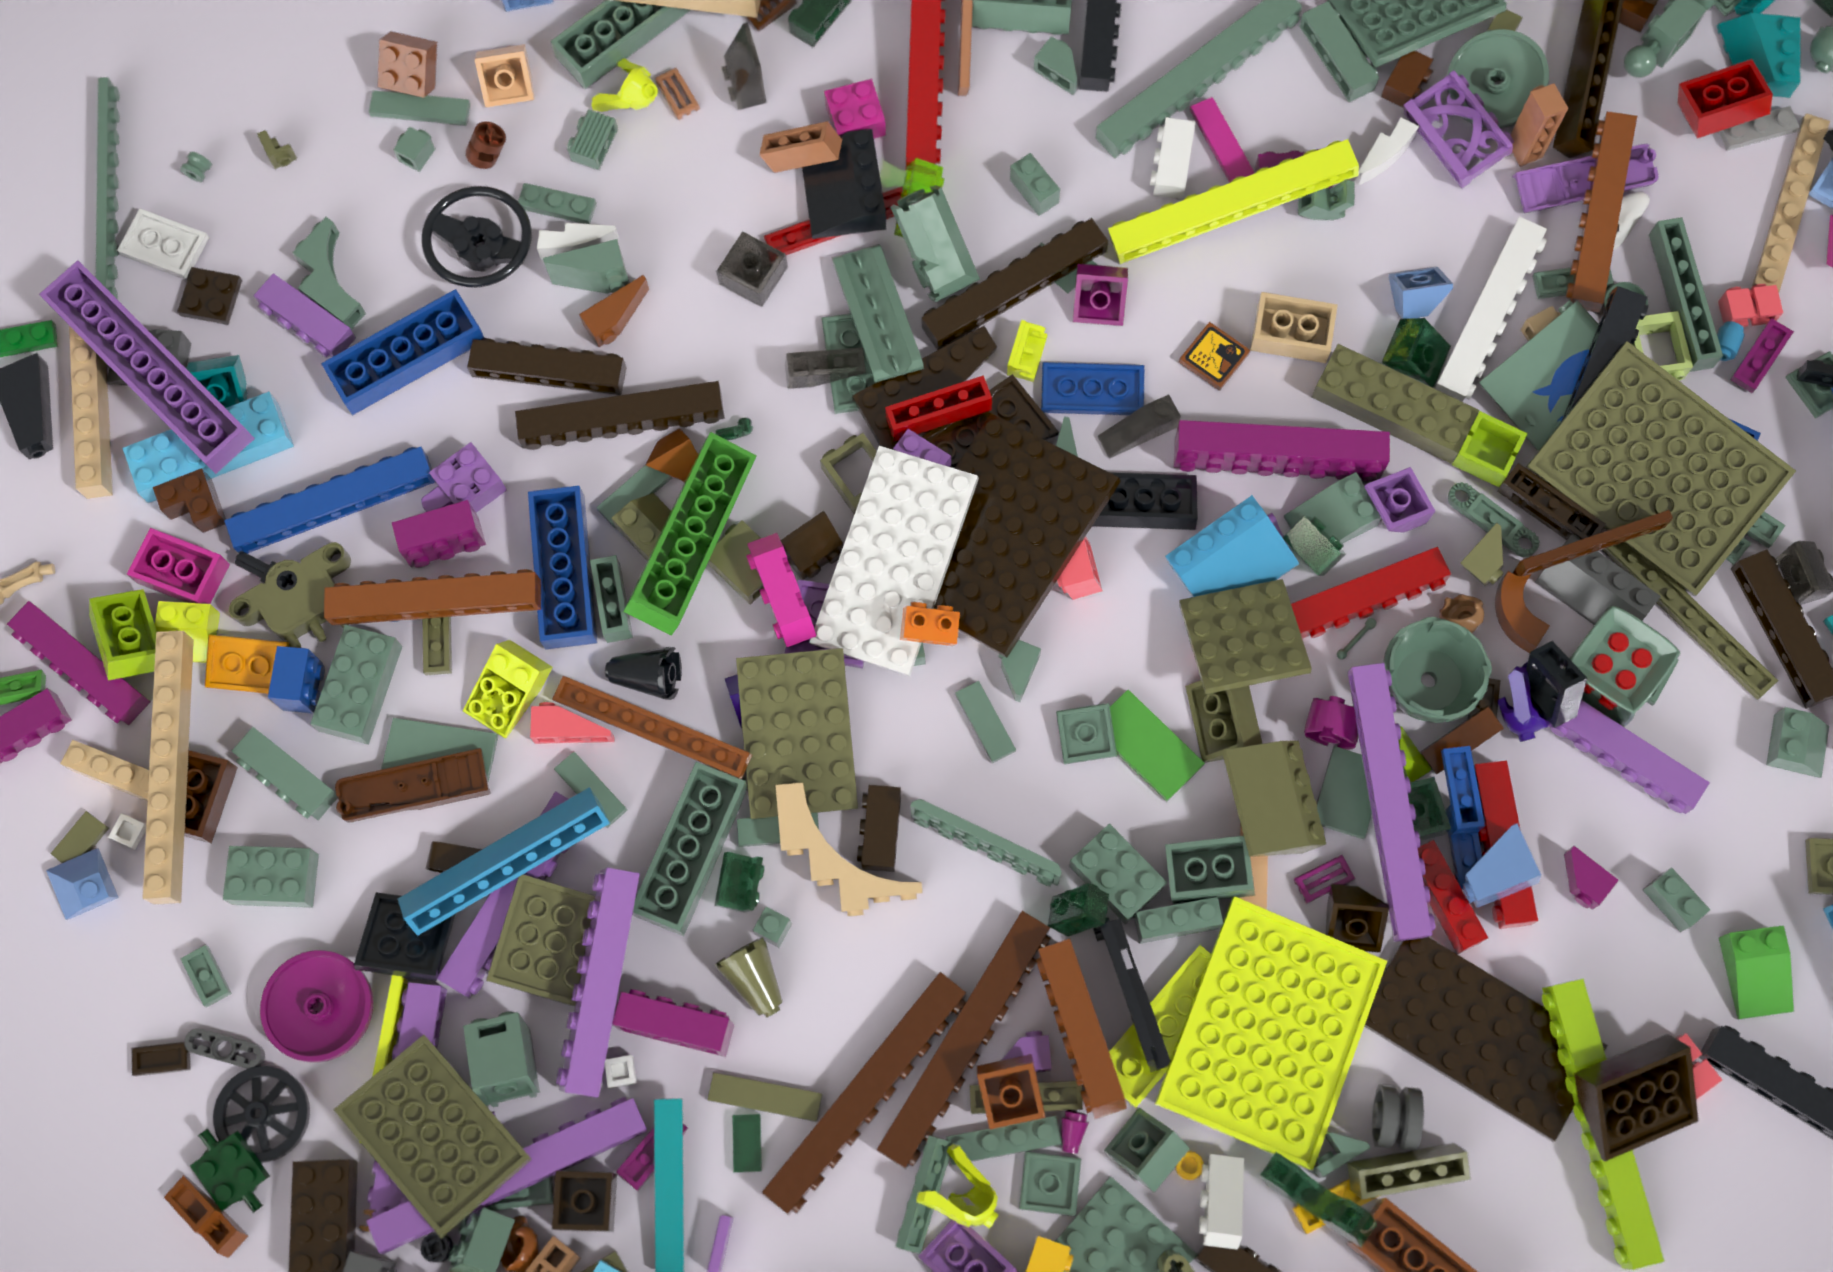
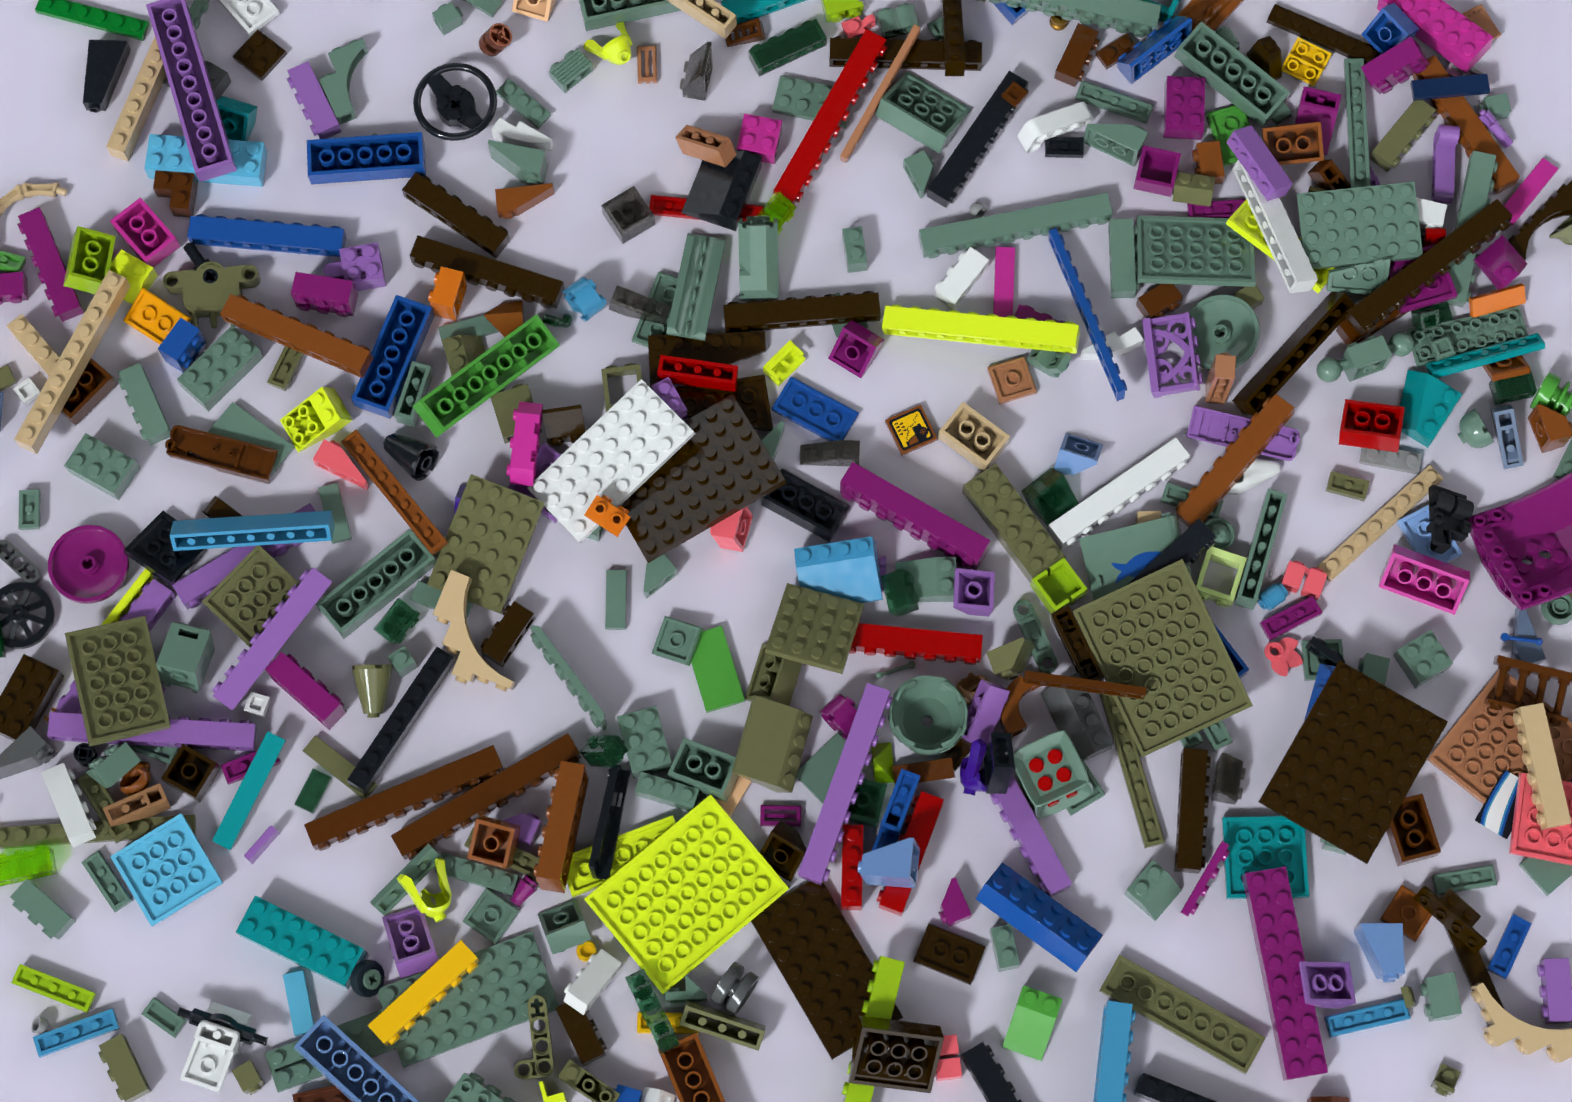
camera: 25 degrees right, 0 degrees up
none -> black brick [347,647,455,796]
none -> orange brick [428,267,467,321]
none -> dark azure brick [562,277,607,322]
none -> sand green plate [772,75,852,128]
none -> dark brown tile [913,923,986,985]
none -> medium lavender brick [962,679,1010,745]
none -> light grey hinge [970,202,987,218]
none -> blue brick [975,862,1103,972]
none -> nougat tile [987,356,1037,405]
none -> blue plate [1048,228,1127,401]
none -> coral plate [1264,637,1303,677]
none -> olive plate [1326,471,1370,502]

